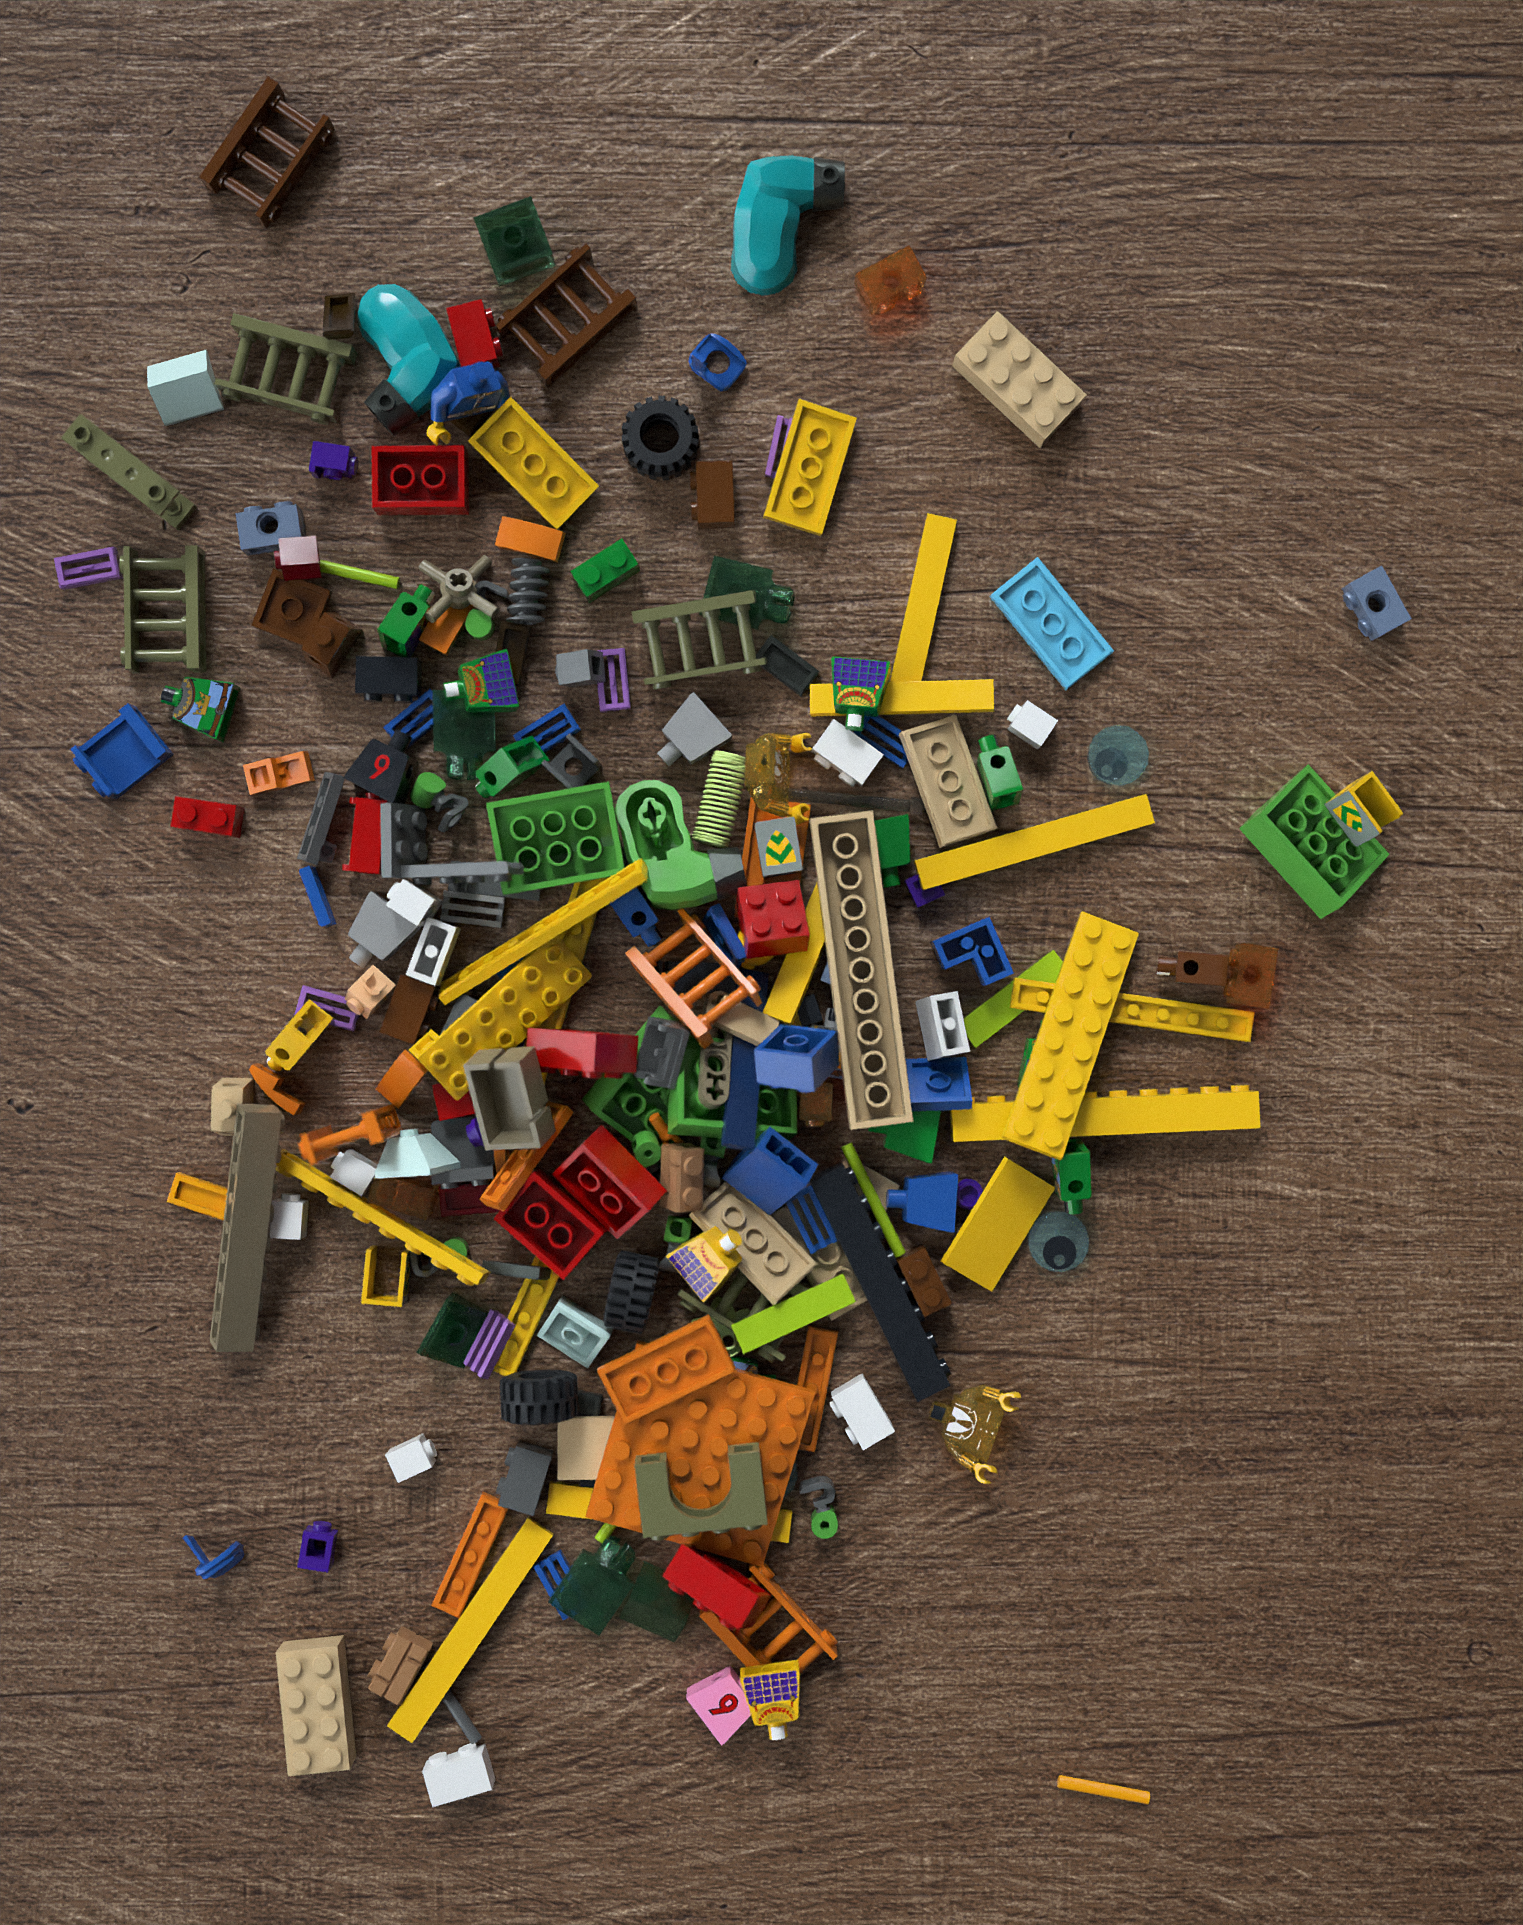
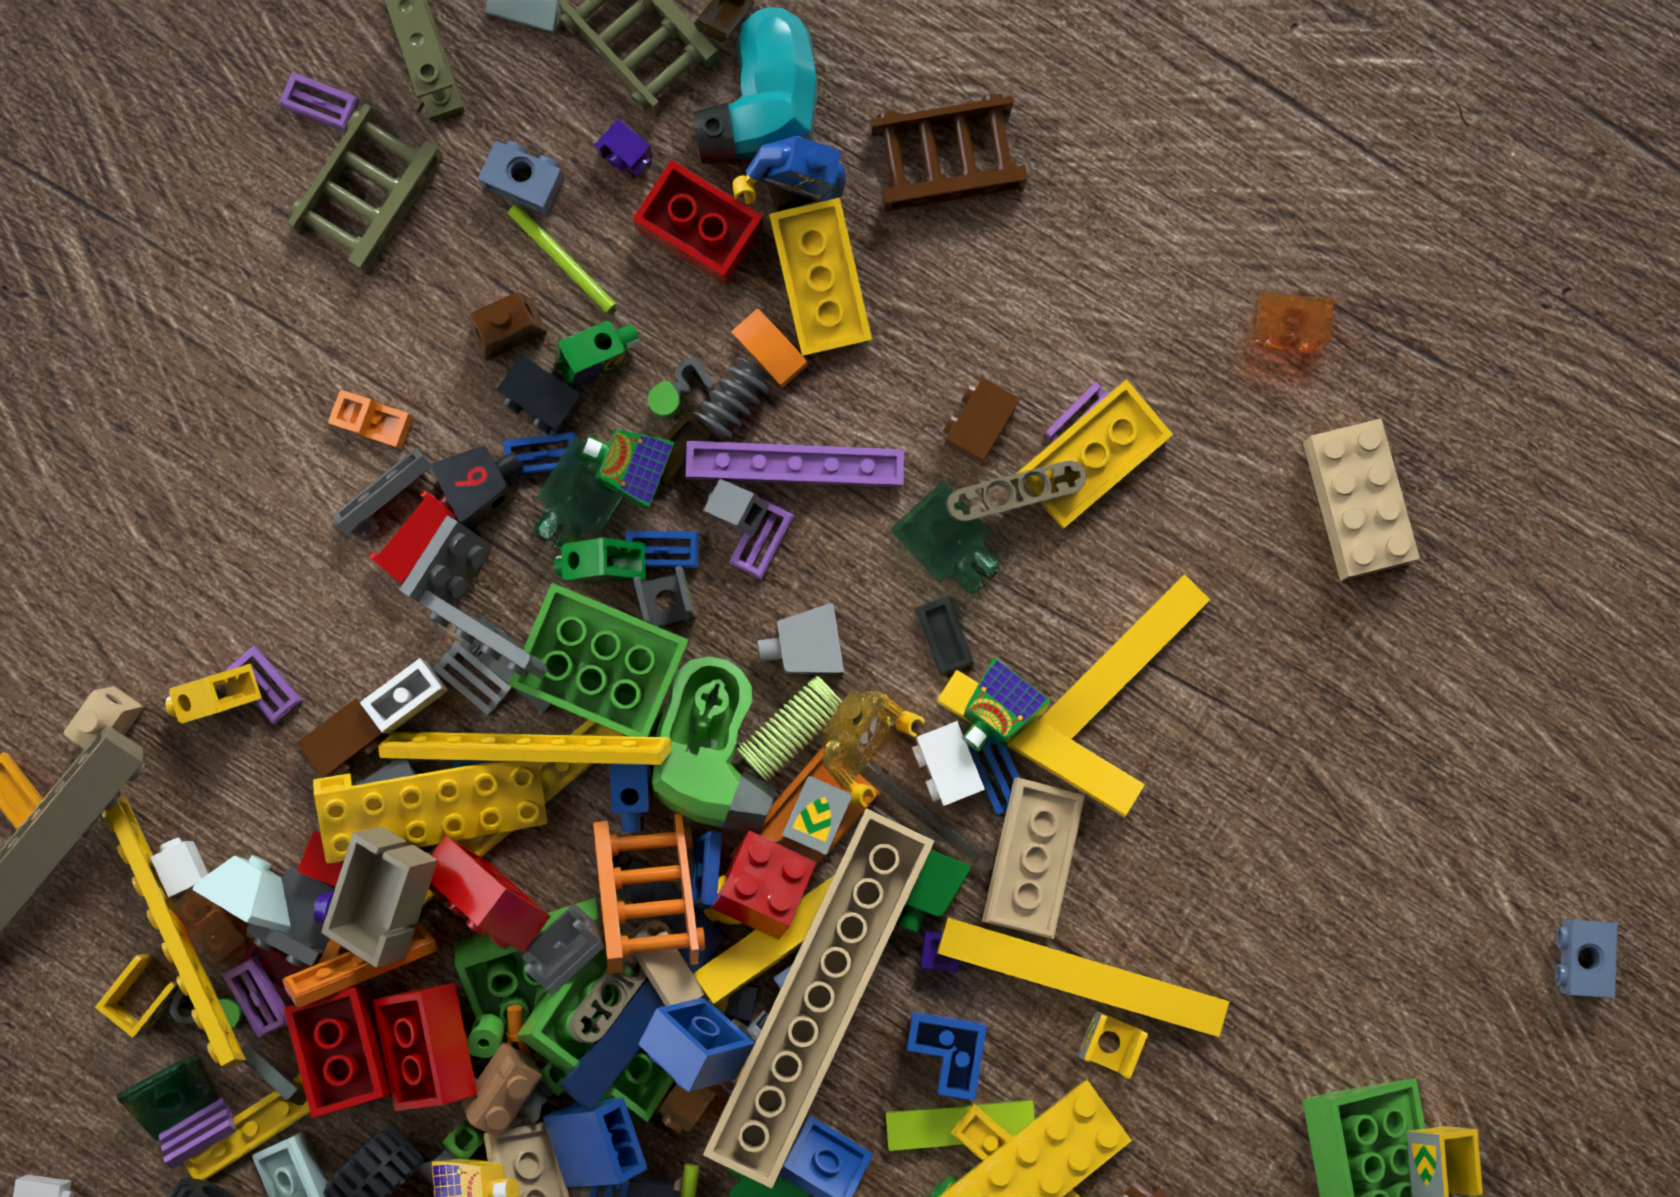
camera: 30 degrees right, 5 degrees down
blue panel [71,703,174,800] -> none
torso [161,677,240,743] -> none
red brick [170,796,245,838] -> none
orange slope [249,1063,306,1115] -> none
reddish brown plate [251,569,332,646] -> none
white brick [270,1193,309,1240] -> none
brick [274,535,322,581] -> none
blue tile [299,866,337,928] -> none
orange fence [299,1104,403,1166] -> none
light nougat brick [345,965,396,1019] -> none
light grey torso [348,891,422,968] -> none
orange slope [376,1050,428,1109] -> none
white brick [386,879,443,926] -> none
leg [410,772,468,832] -> none
dark tan bar [419,555,499,623] -> none
orange slope [419,604,476,656] -> none
red brick [446,299,503,368] -> none
clear green brick [473,196,556,287] -> none
green brick [570,538,640,604] -> none
black tyre [621,395,699,481] -> none
olive fence [632,590,768,689] -> none
blue piece [689,333,747,391] -> none
teal piece [731,155,845,296] -> none
white brick [915,991,970,1061] -> none
green torso [977,735,1023,812] -> none
medium azure tile [990,557,1114,691] -> none
white brick [1007,700,1058,749] -> none
clear light blue tile [1087,725,1149,786] -> none
none -> medium lavender tile [222,956,287,1038]
none -> medium lavender plate [686,441,904,488]
none -> dark tan beam [946,460,1086,521]
none -> yellow piece [1077,1010,1148,1079]

